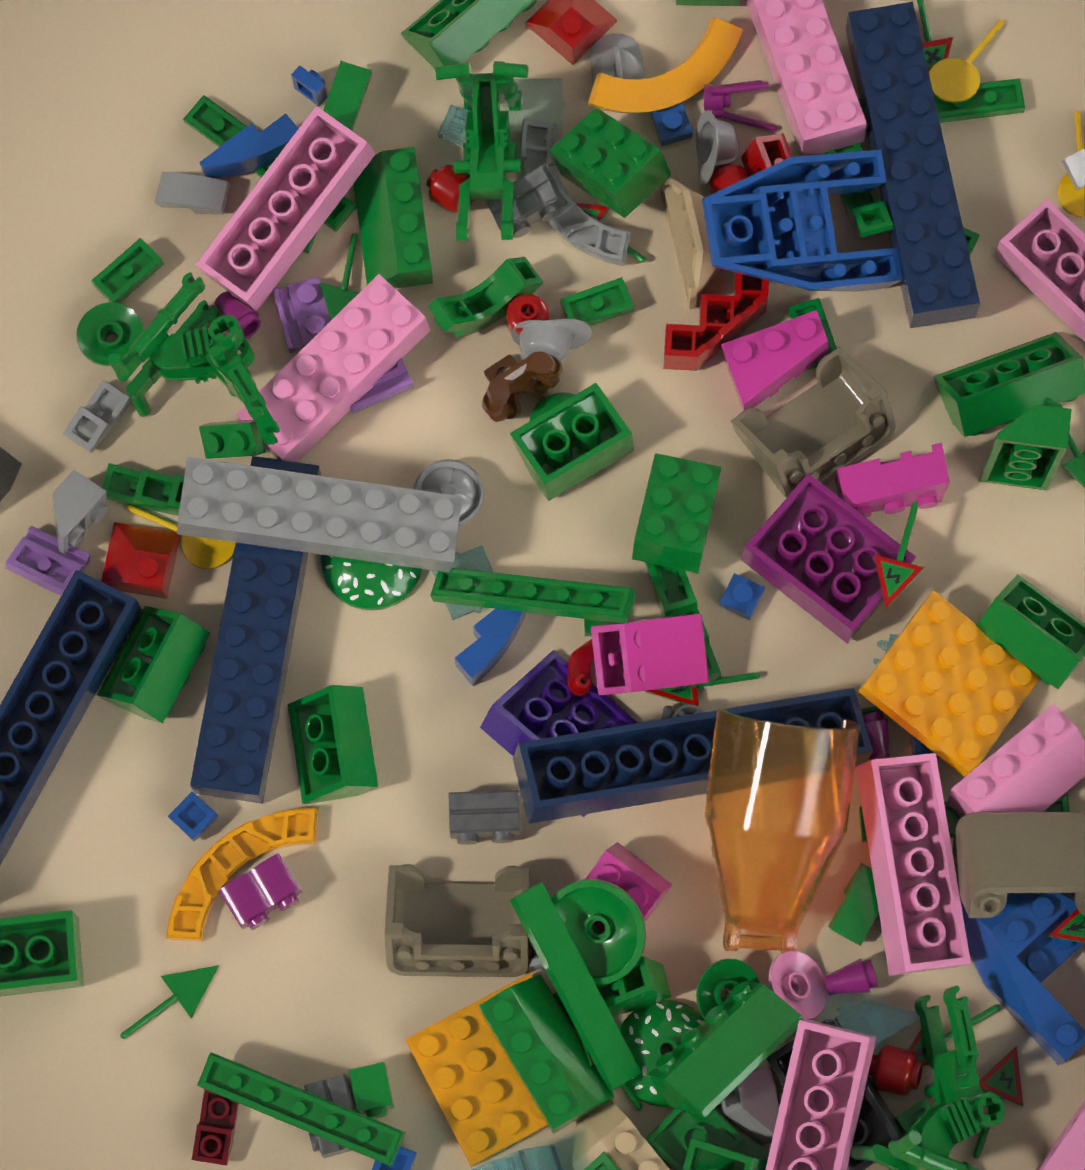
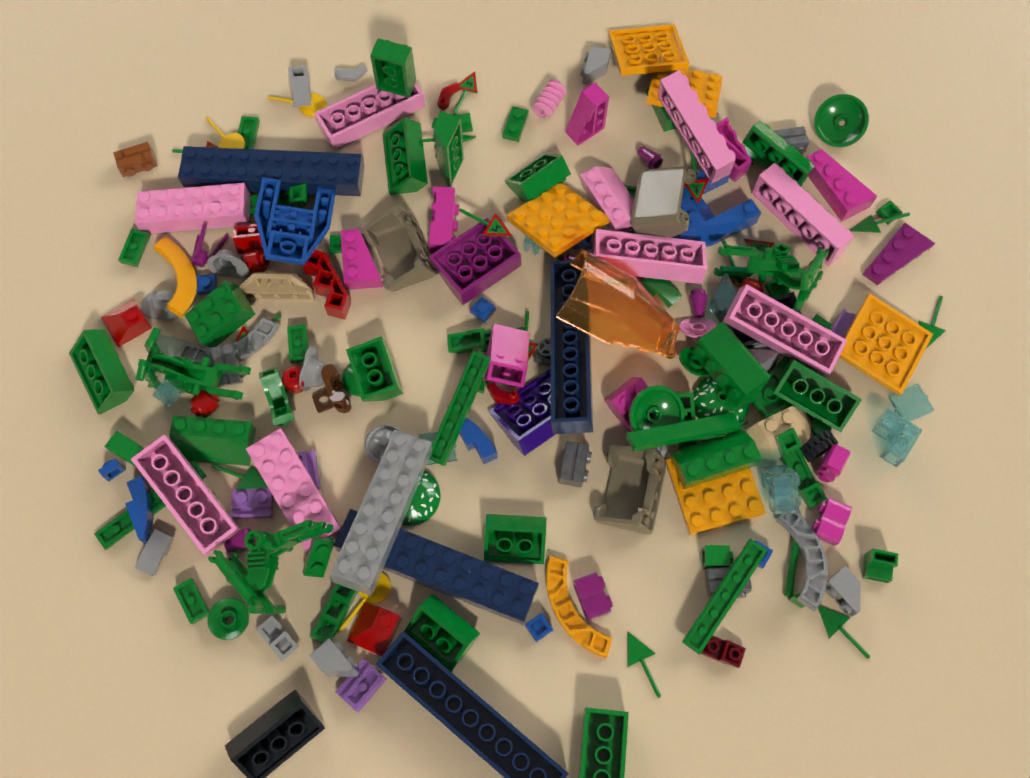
camera: 80 degrees left, 5 degrees down
green brick [632,453,722,574] -> none

